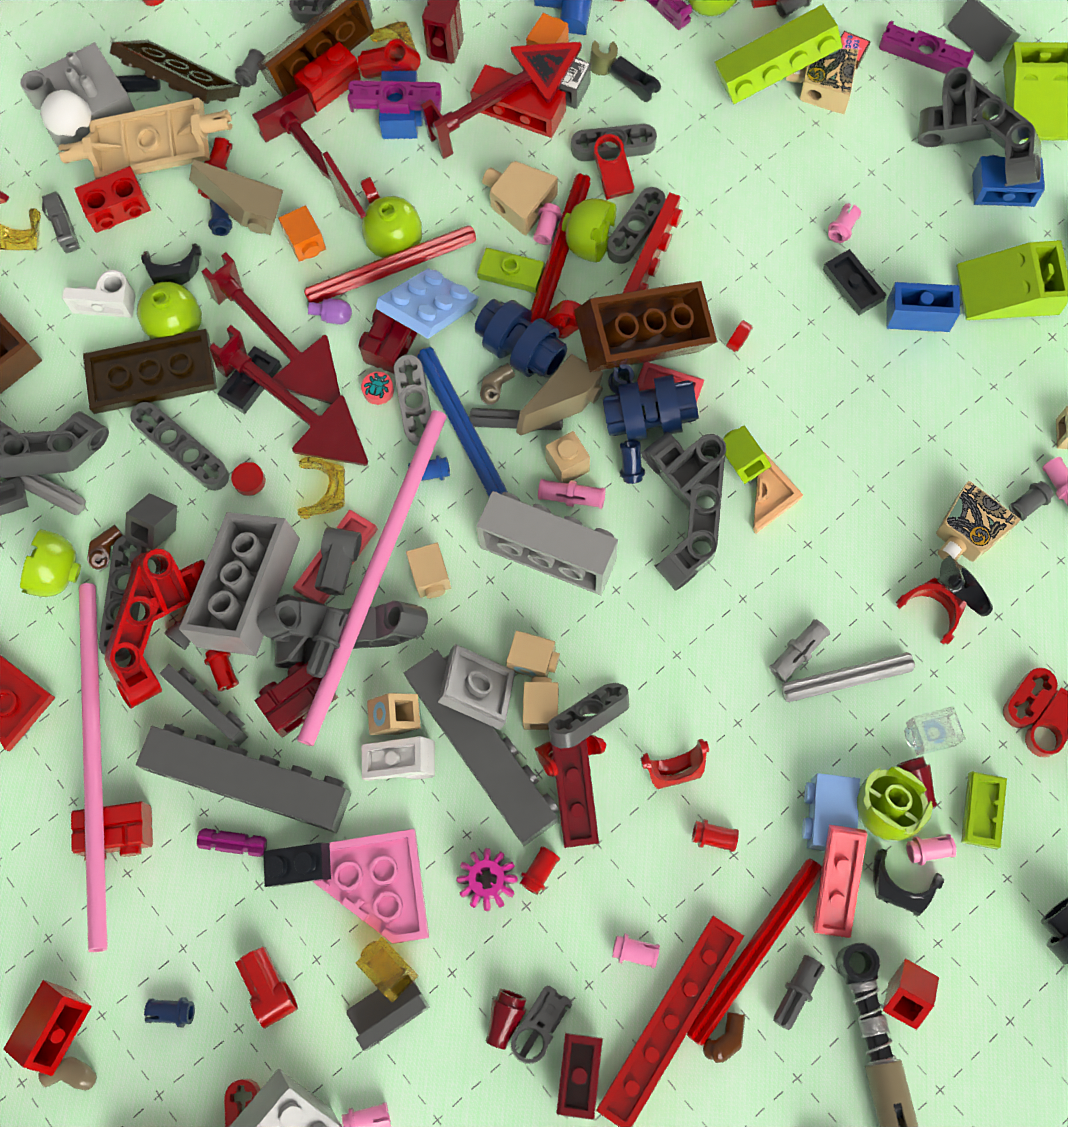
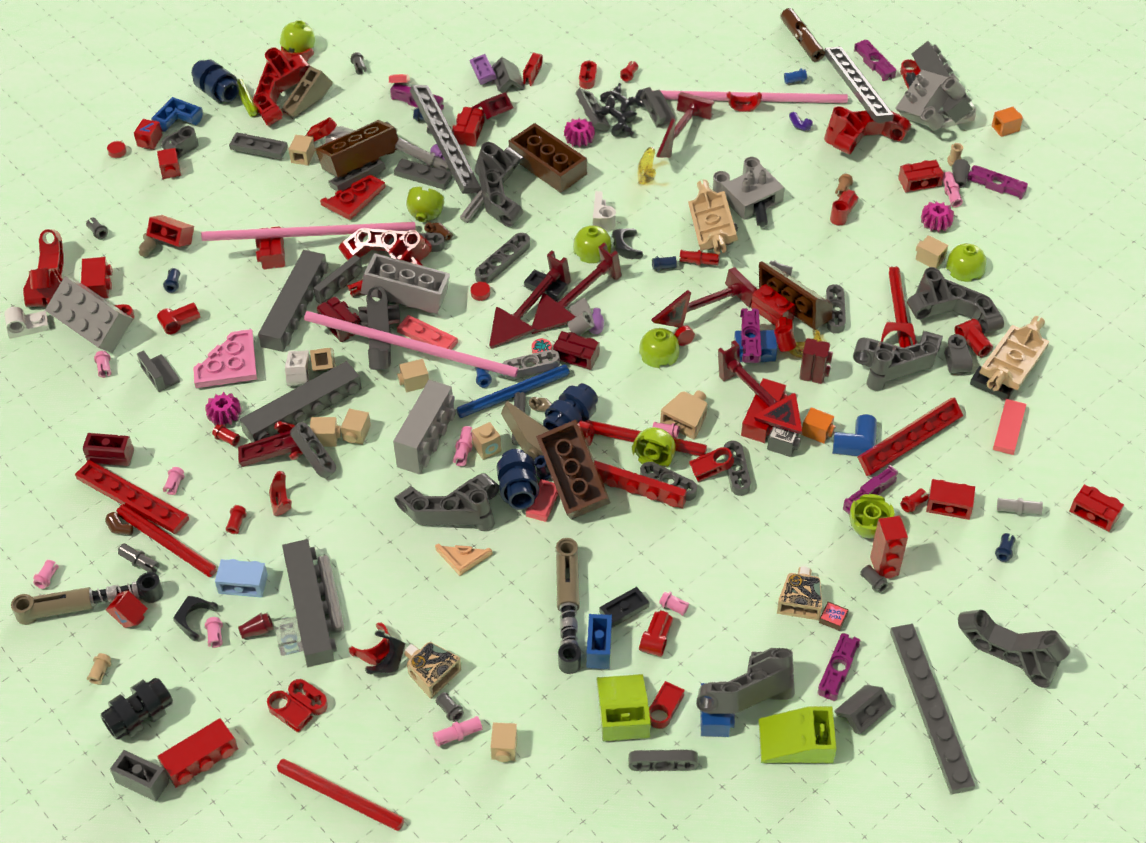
camera: 85 degrees right, 20 degrees down
white hair [40,90,92,136] -> none
dark grey piece [42,191,80,254] -> none
red brick [74,166,151,233] -> none
dark brown plate [83,329,217,414] -> none
dark brown plate [110,40,242,104] -> none
dark grey brick [125,493,177,550] -> none
dark tan slope [189,159,283,235] -> none
magenta axle [197,828,267,857] -> none
black plate [263,842,331,887] -> none
orange brick [278,205,326,262] -> none
clear yellow helmet [298,457,345,519] -> none
axle [304,225,476,303] -> none
dark grey axle [307,608,348,678] -> none
dark grey piece [314,527,362,596] -> none
clear yellow brick [355,937,419,1003] -> none
light blue plate [376,268,479,339] -> none
light grey tile [438,644,515,730] -> none
lime plate [477,247,545,293] -> none
dark red cone [485,989,527,1049] -> none
dark grey piece [511,986,572,1064] -> none
black piece [589,40,661,102] -> none
dark blue pin [619,440,645,484] -> none
lime brick [714,4,843,104] -> none
lime brick [723,425,772,484] -> none
red tile [726,320,753,352] -> none
light grey pin [769,619,830,682] -> none
coral tile [813,825,867,938] -> none
lime cylinder [857,767,933,841] -> none
lime plate [961,771,1007,850] -> none
none -> tan pin [87,653,111,685]
none -> dark grey brick [282,539,337,668]
none -> piece [556,538,581,674]
none -> light grey panel [568,298,595,336]
none -> red piece [639,610,673,657]
none -> red piece [649,681,685,729]

